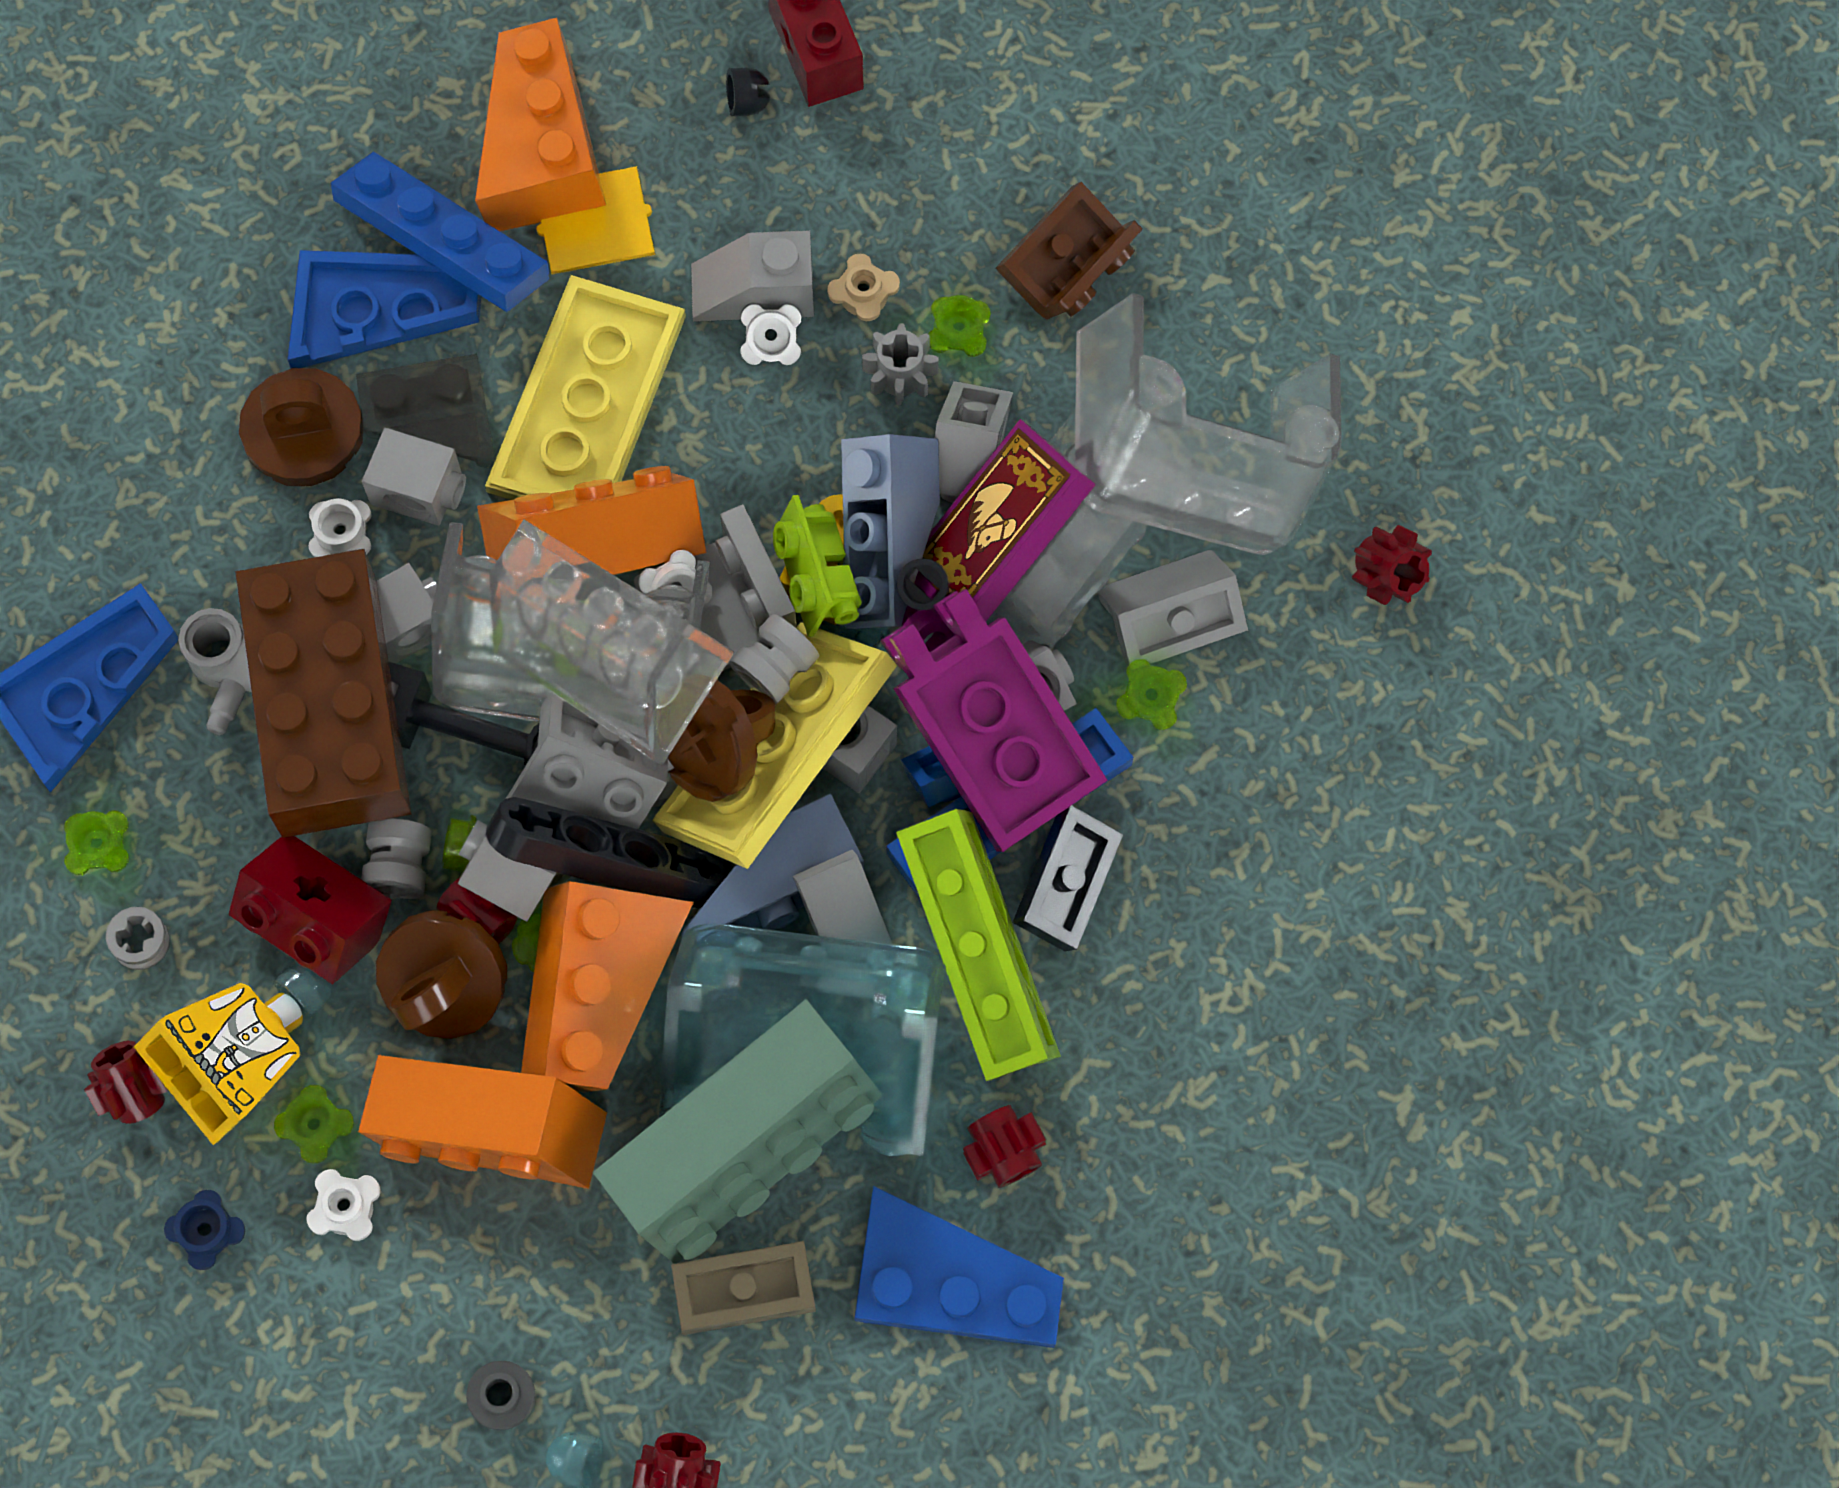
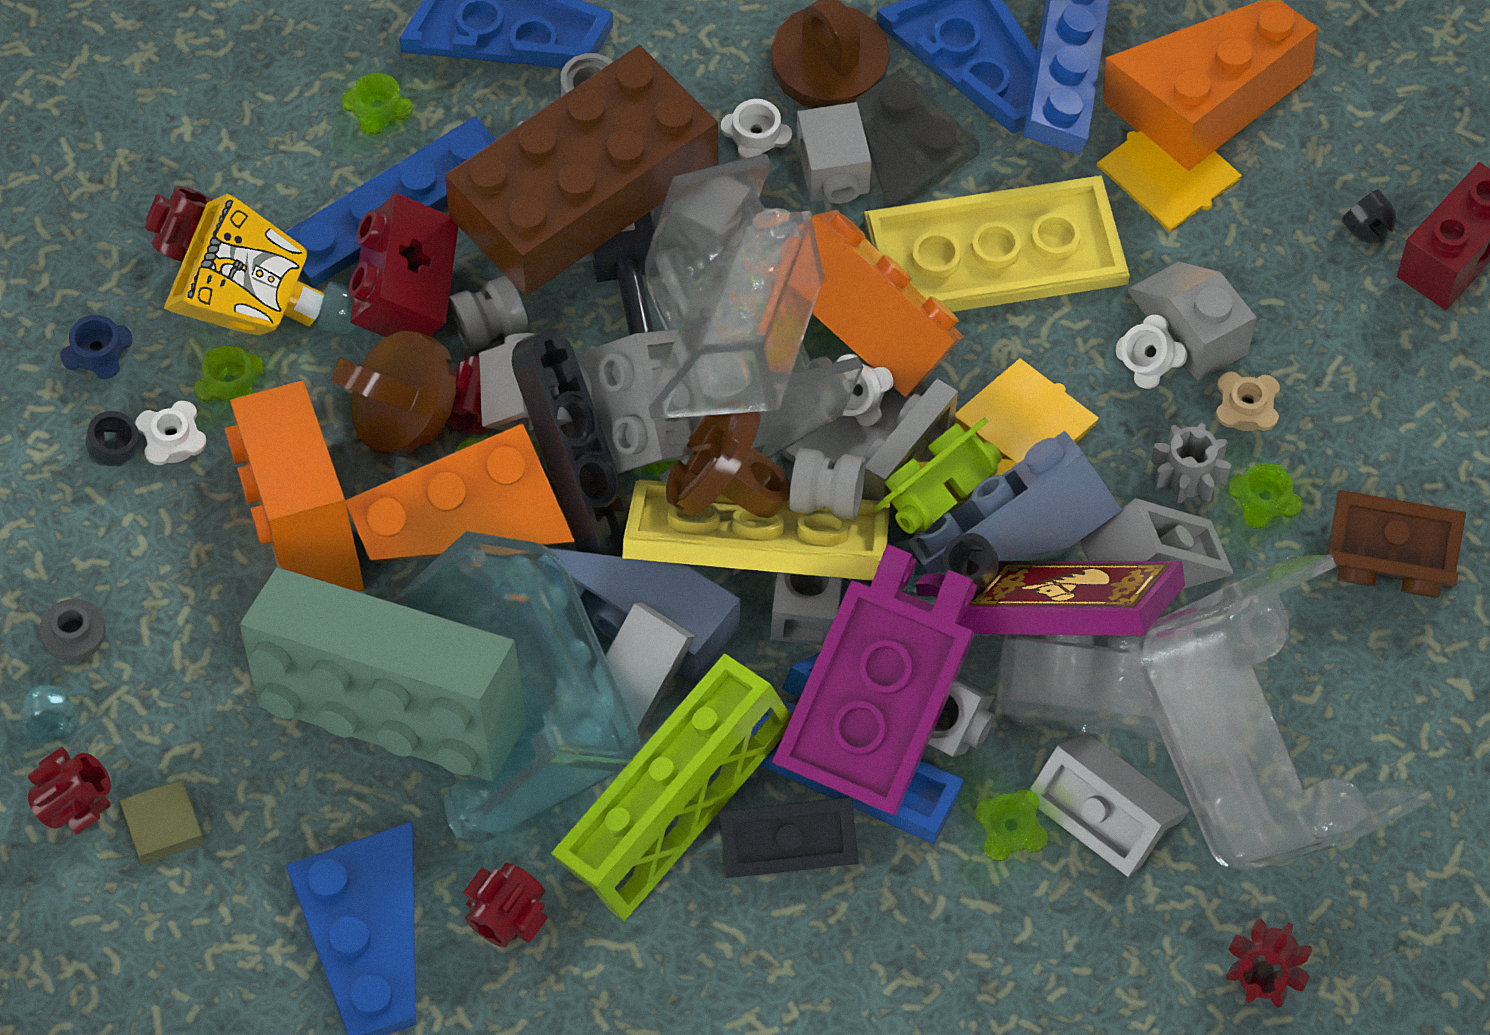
camera: 60 degrees right, 10 degrees down
light grey bush [106,907,170,970] -> none
dark tan plate [671,1241,816,1335] -> none
none -> black hinge [86,411,139,467]
none -> olive tile [119,779,204,865]
none -> blue plate [284,116,496,288]
none -> yellow piece [954,358,1099,463]

